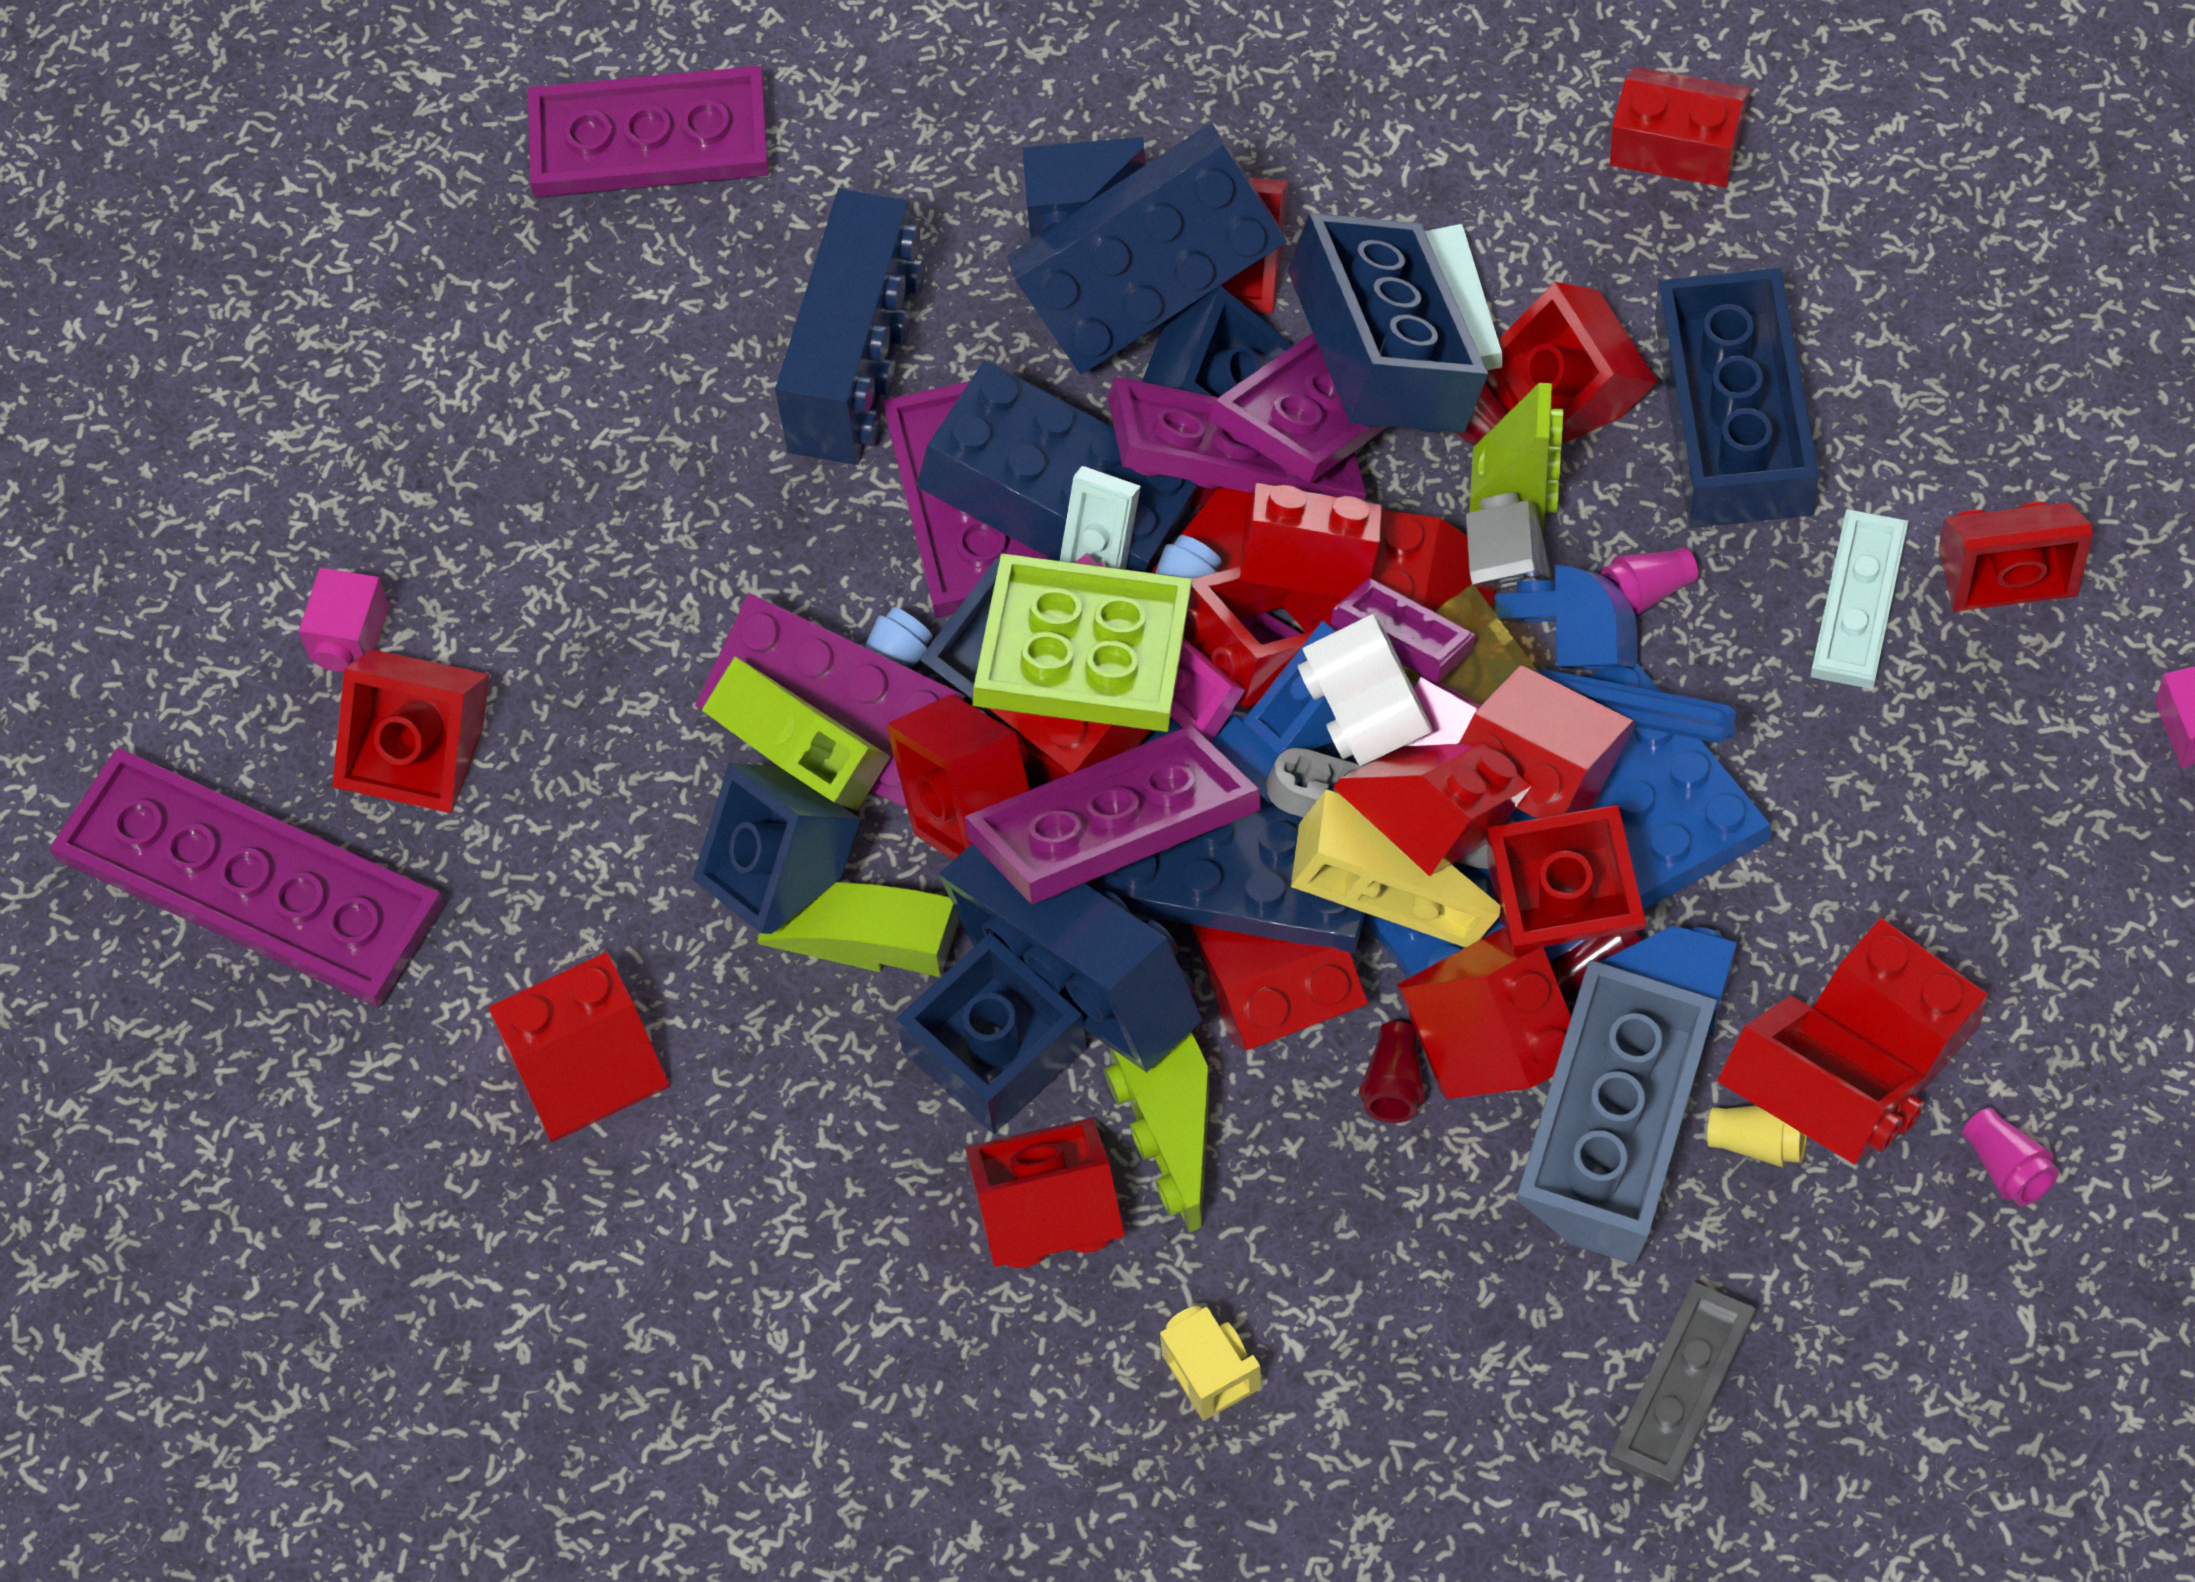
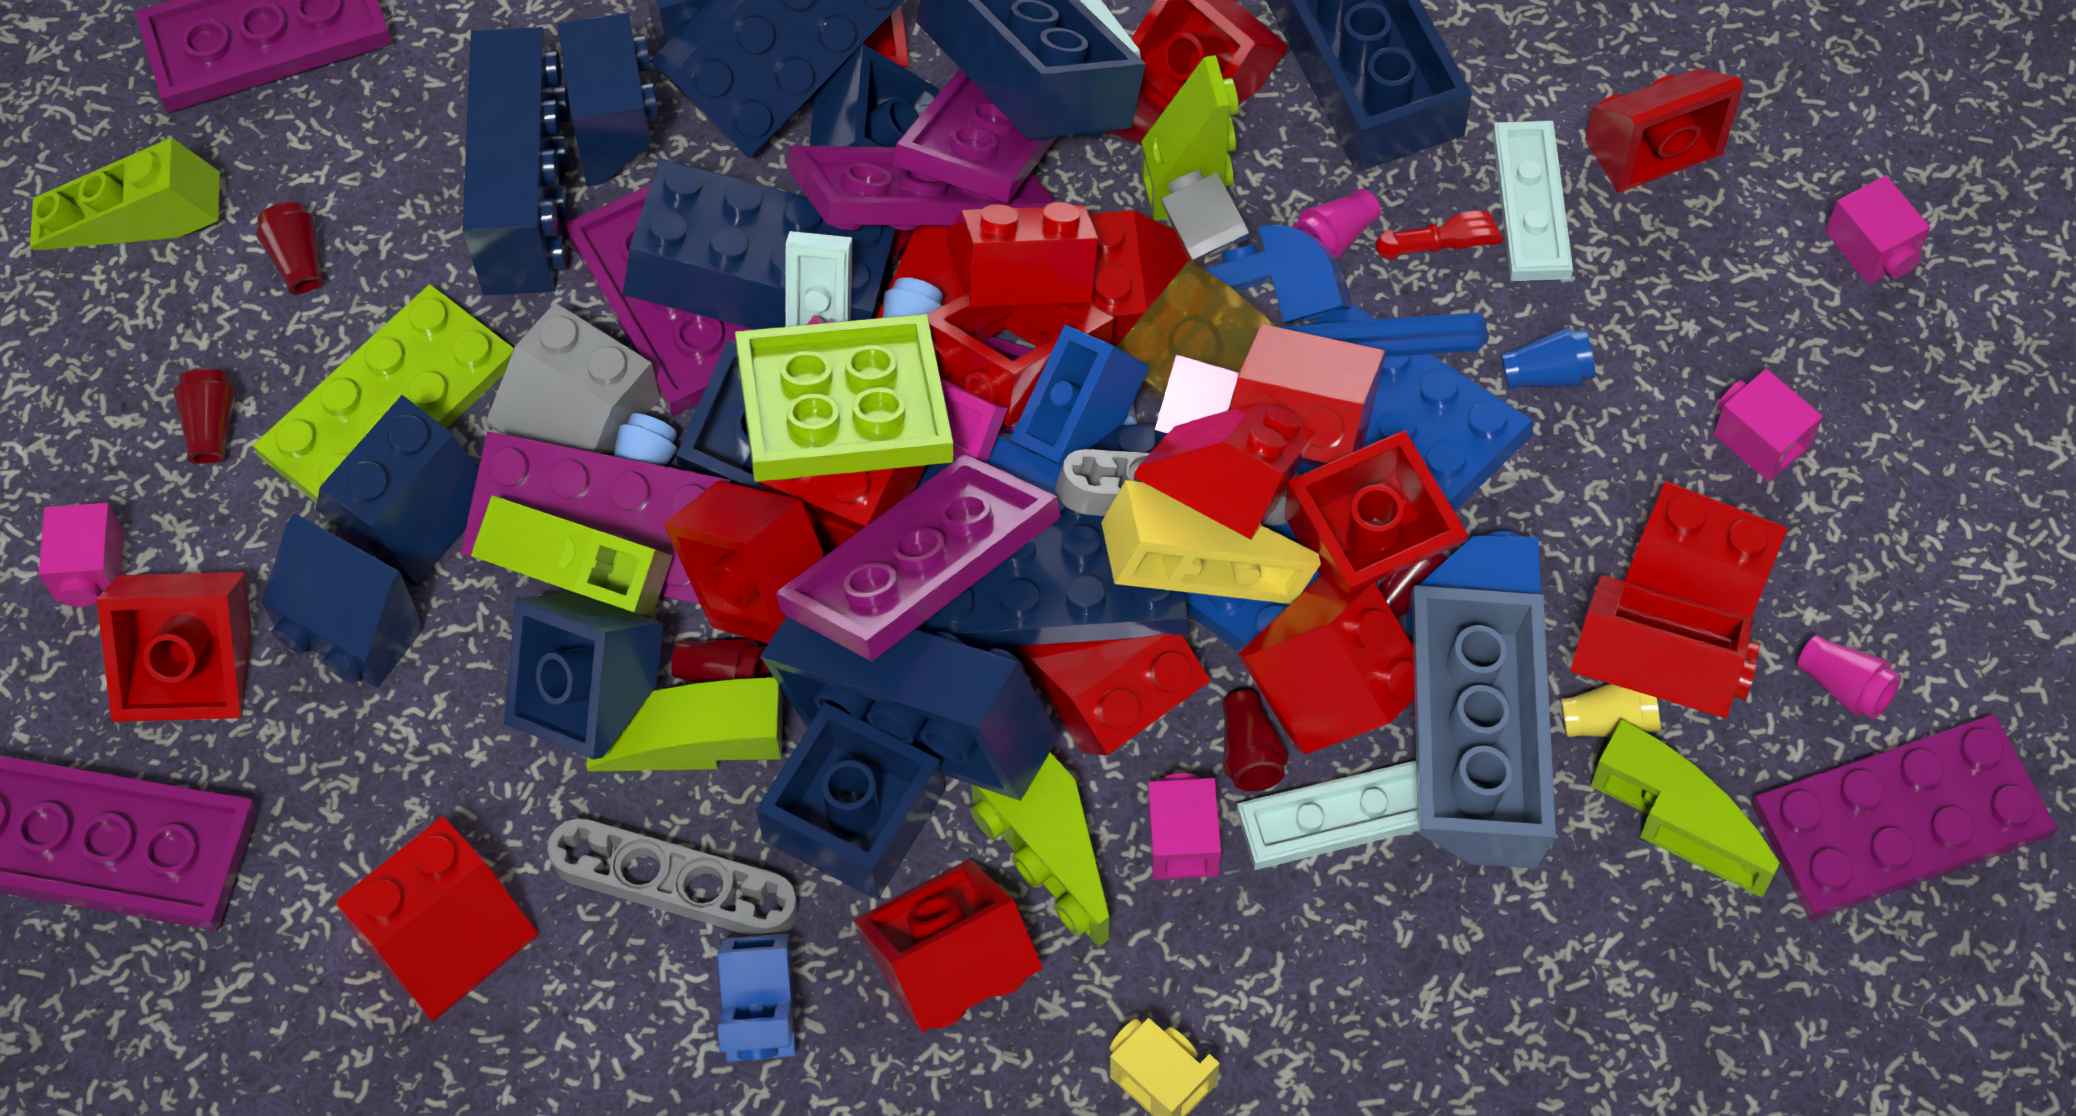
camera: 20 degrees left, 0 degrees up
white brick [1298,612,1433,766] -> none
magenta plate [1330,578,1475,683] -> none
flat silver plate [1609,1281,1756,1493] -> none
none -> lime slope [30,137,220,250]
none -> dark red cone [173,369,237,465]
none -> lime plate [253,284,514,503]
none -> dark red cone [256,201,324,295]
none -> dark blue slope [262,513,424,688]
none -> dark blue slope [315,395,479,586]
none -> light grey slope [486,303,660,456]
none -> light grey beam [547,818,798,936]
none -> dark blue slope [557,12,659,187]
none -> dark red cone [671,639,772,684]
none -> blue brick [717,933,796,1062]
none -> dark pink brick [1147,773,1221,880]
none -> light aqua tile [1236,761,1418,870]
none -> red piece [1375,210,1504,260]
none -> blue cone [1501,326,1596,389]
none -> lime slope [1591,719,1780,898]
none -> dark pink brick [1714,369,1823,482]
none -> magenta plate [1752,714,2057,921]

